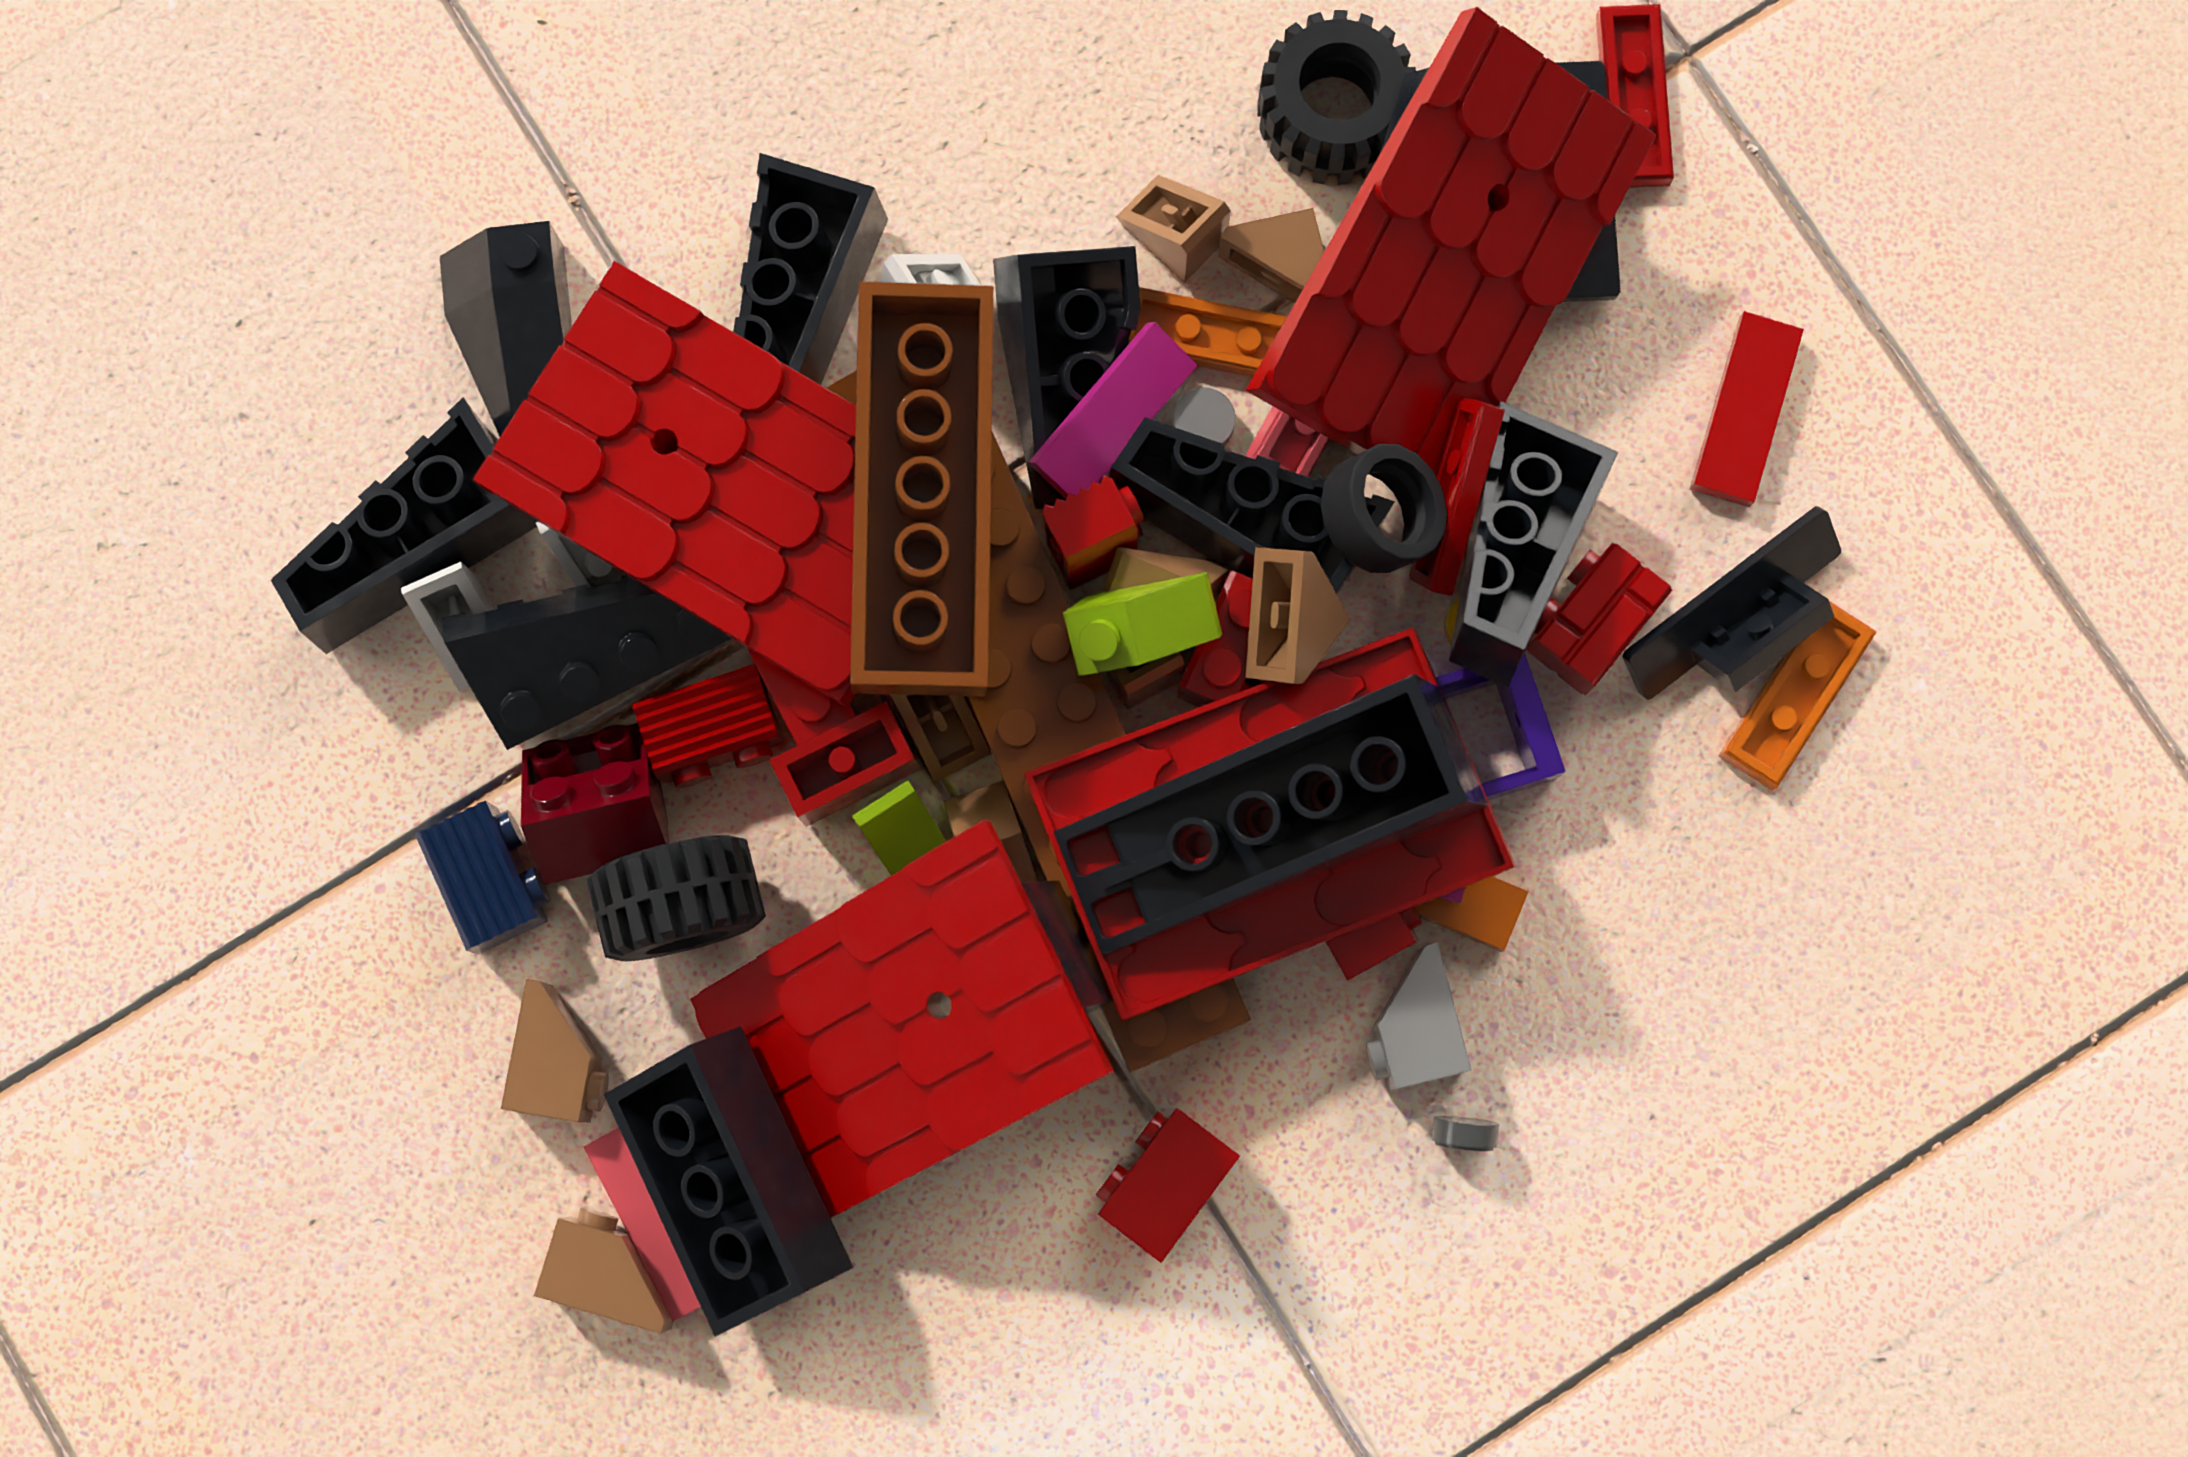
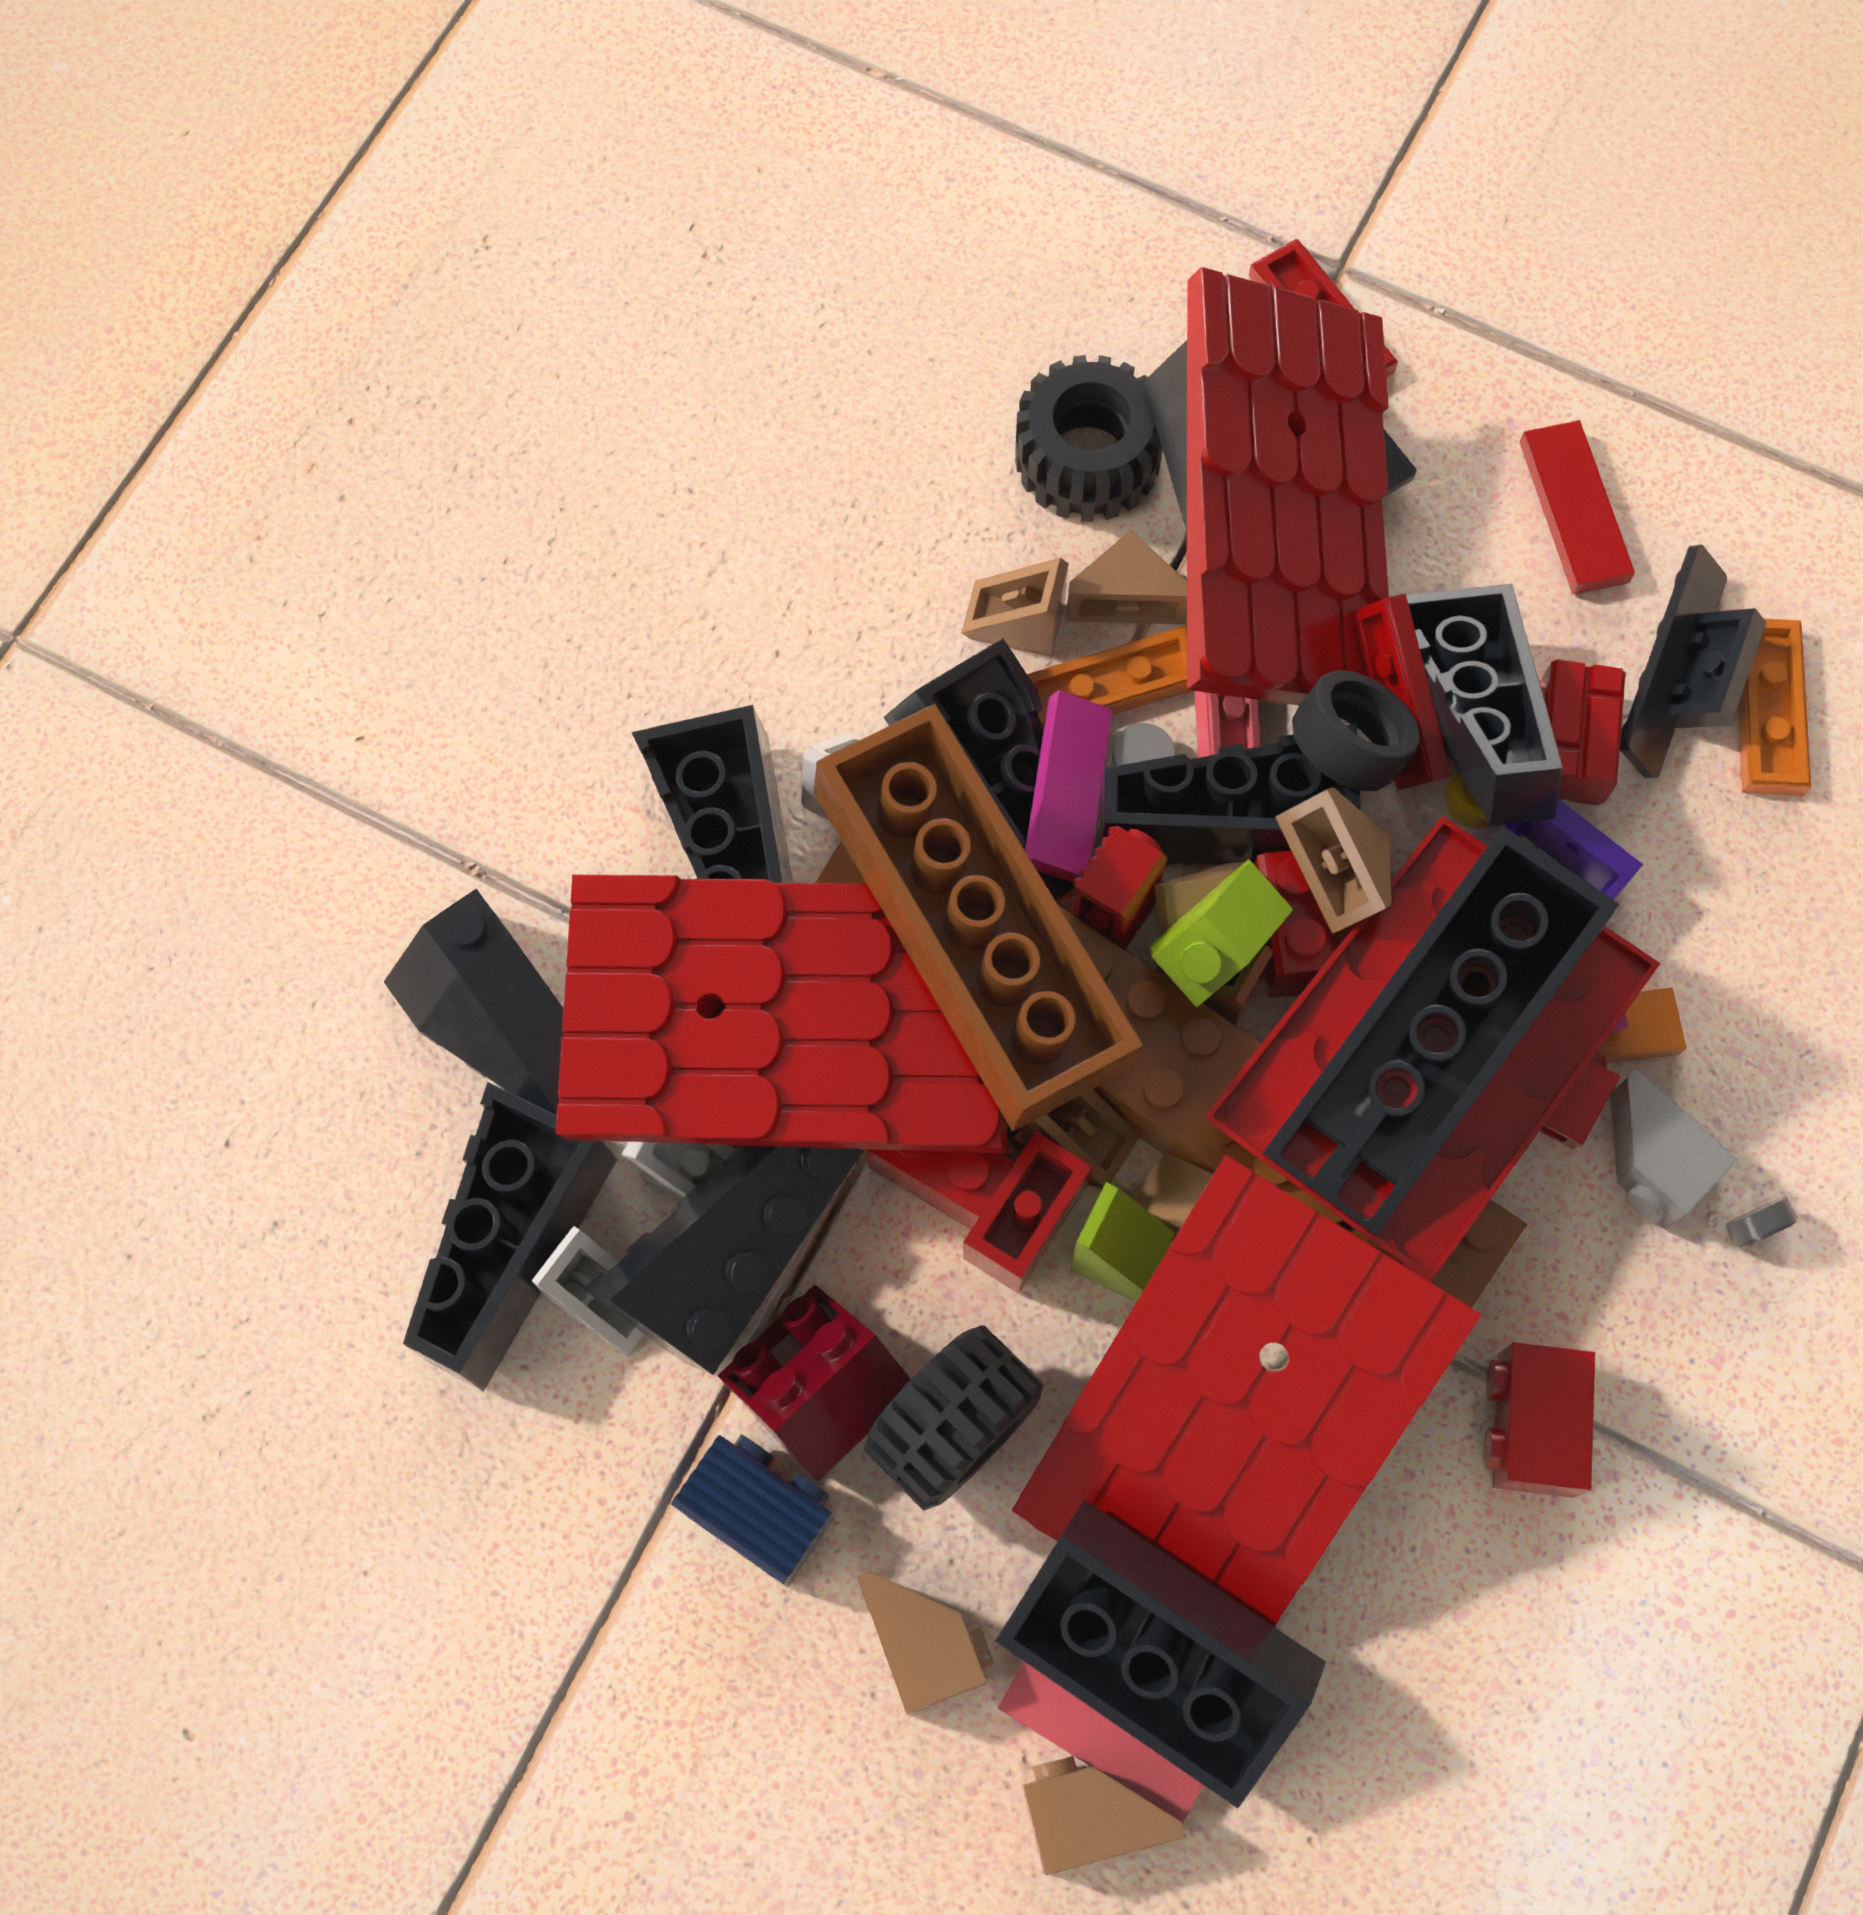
camera: 30 degrees left, 10 degrees down
red brick [632,664,784,788] -> none

